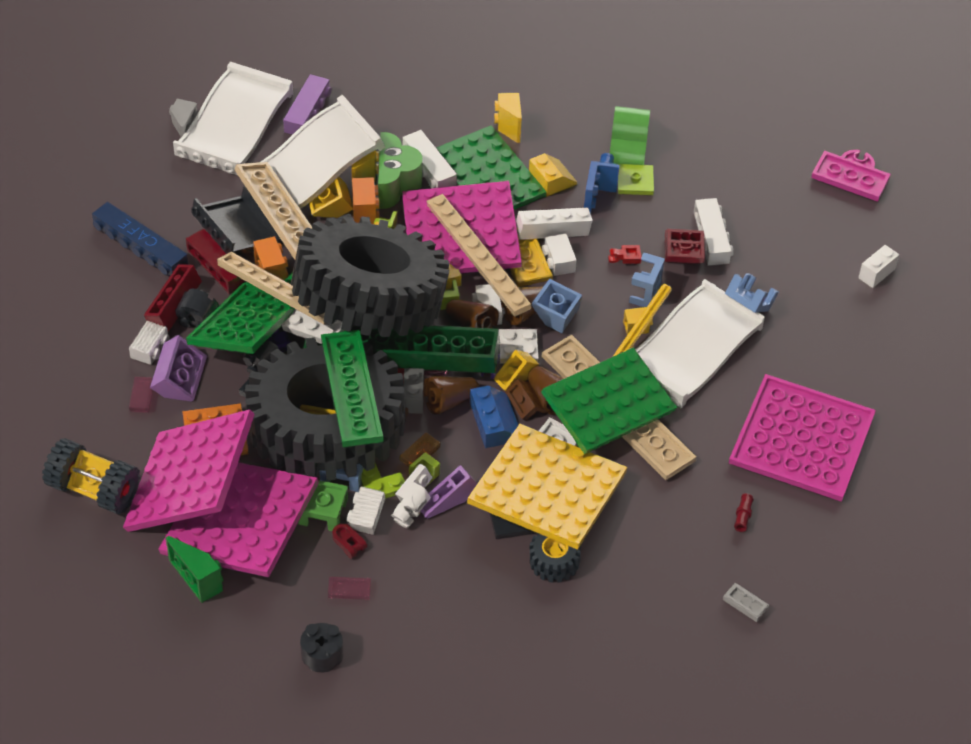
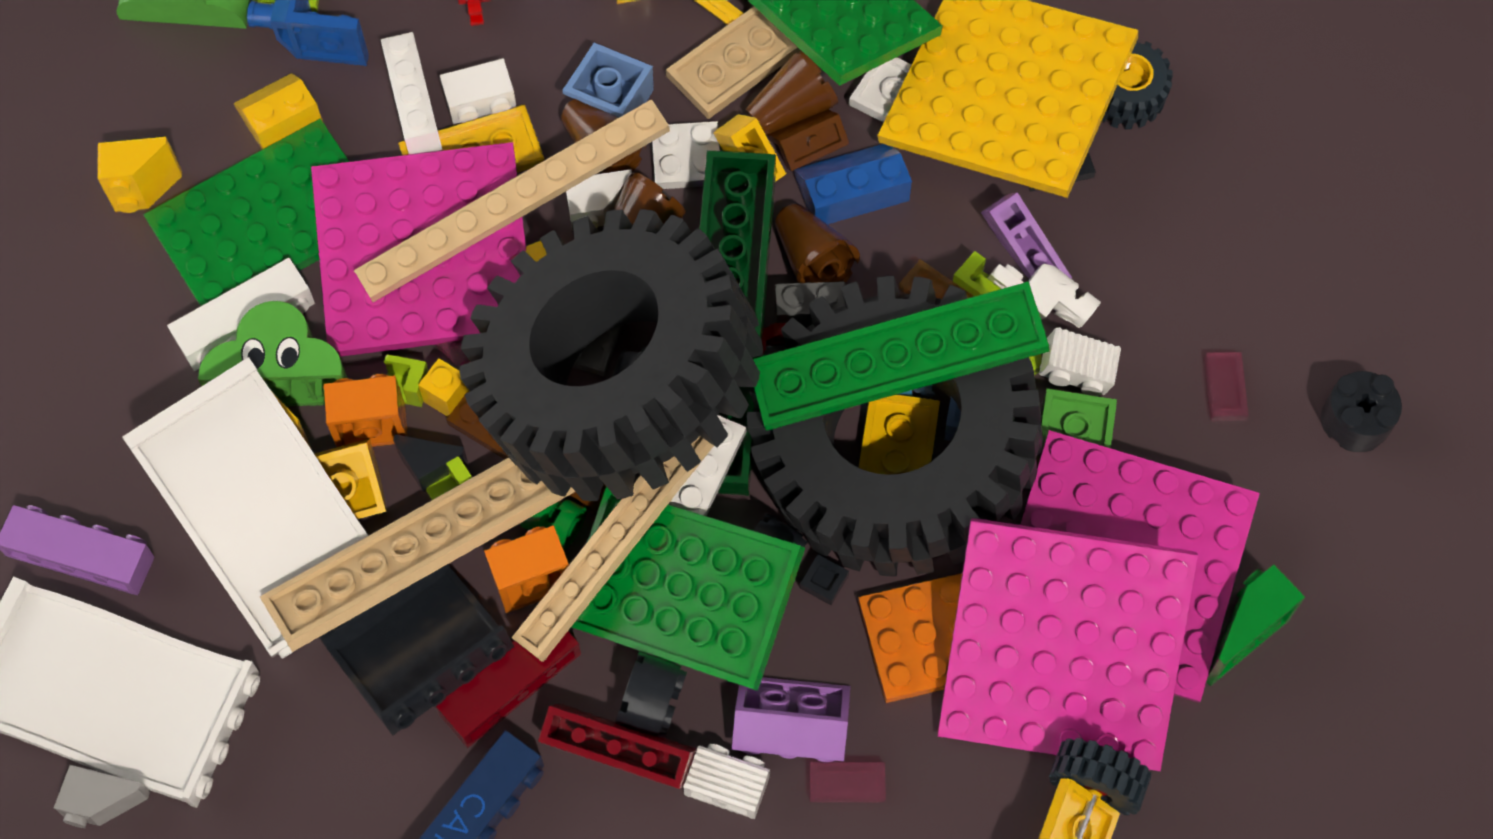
camera: 90 degrees left, 15 degrees up
dark red plate [332,524,367,559] -> none

